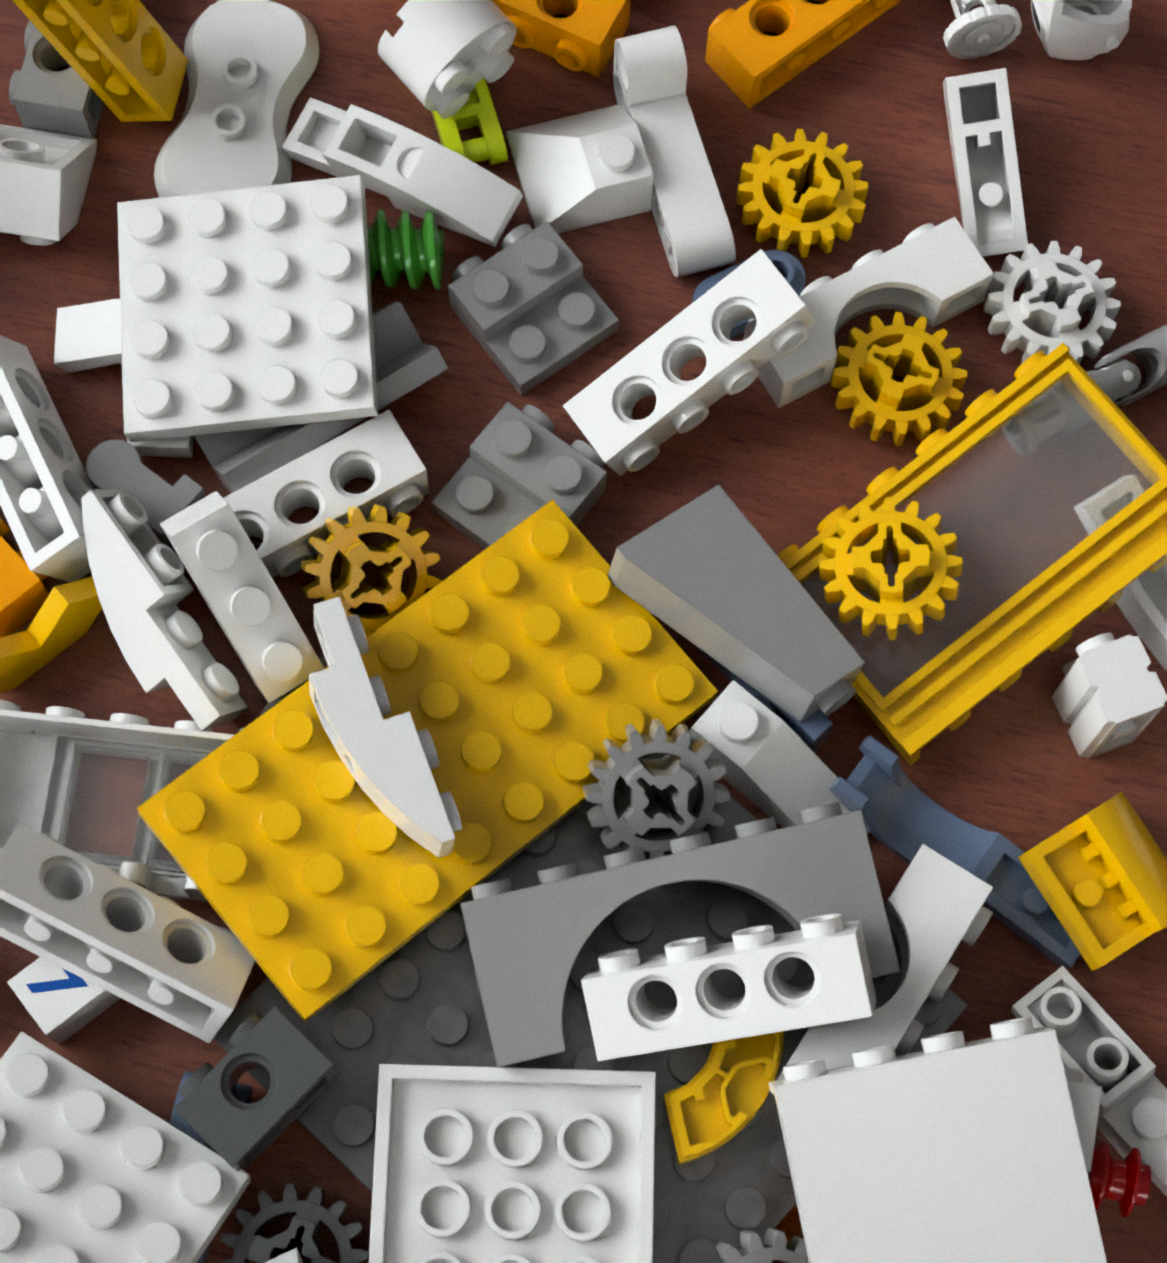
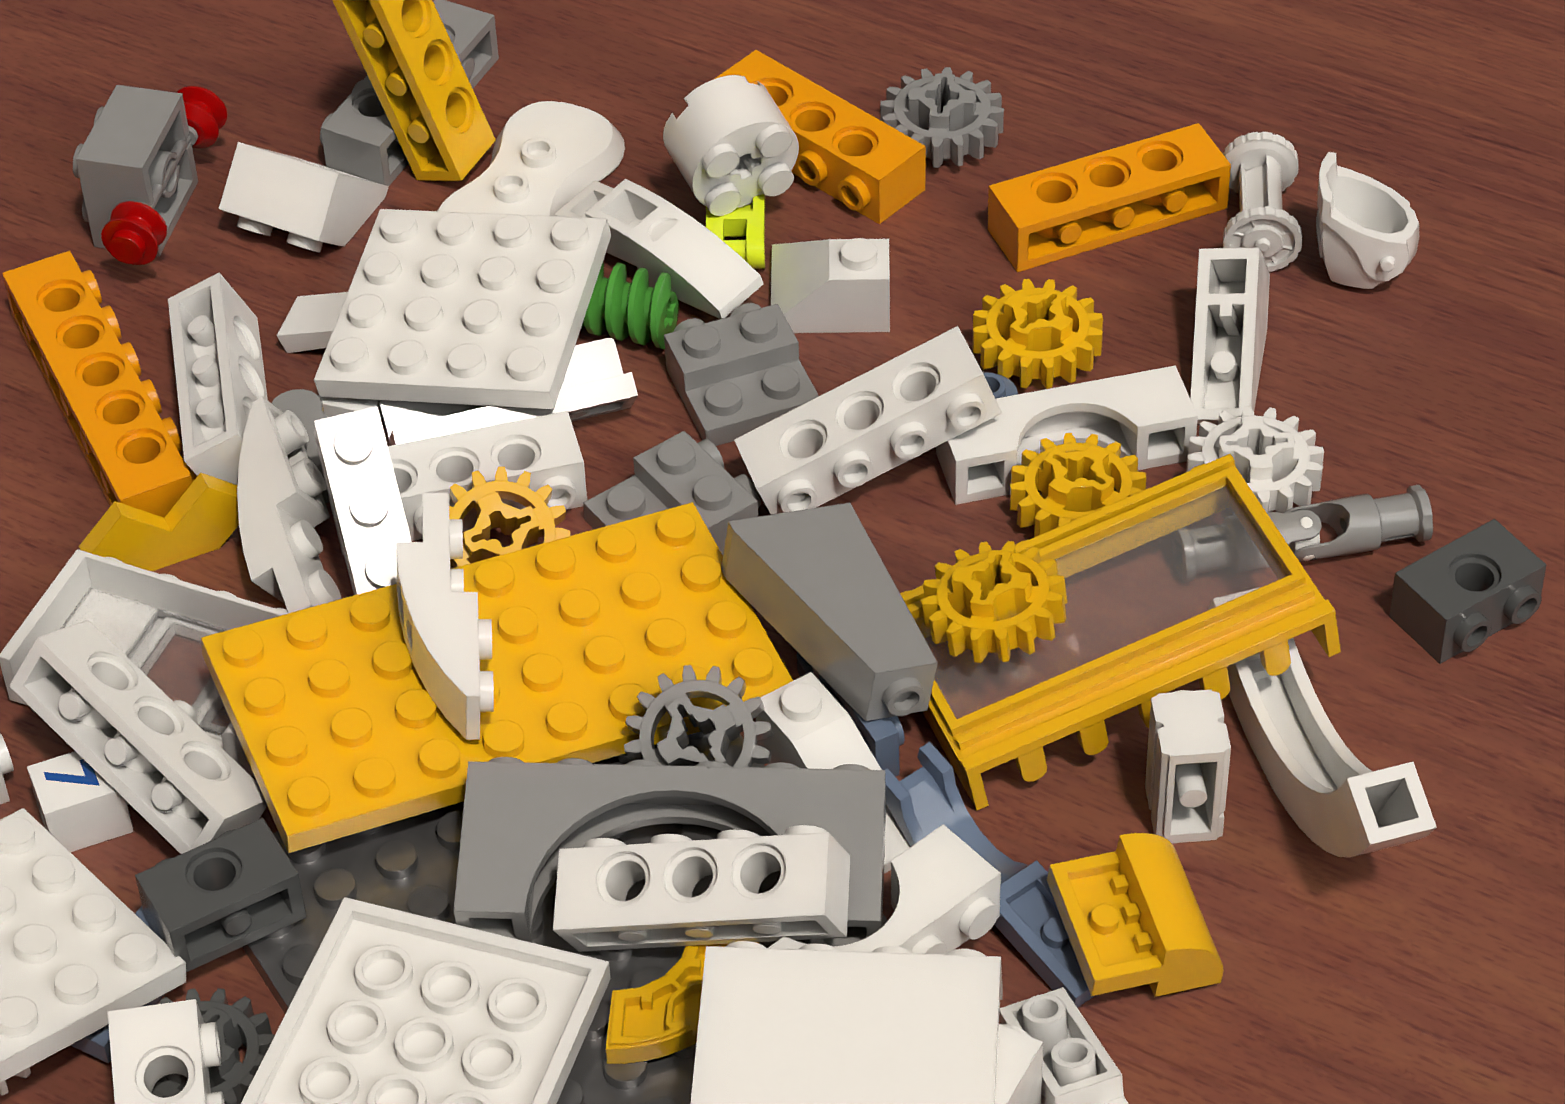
camera: 20 degrees right, 25 degrees down
white beam [613,25,736,277] -> none

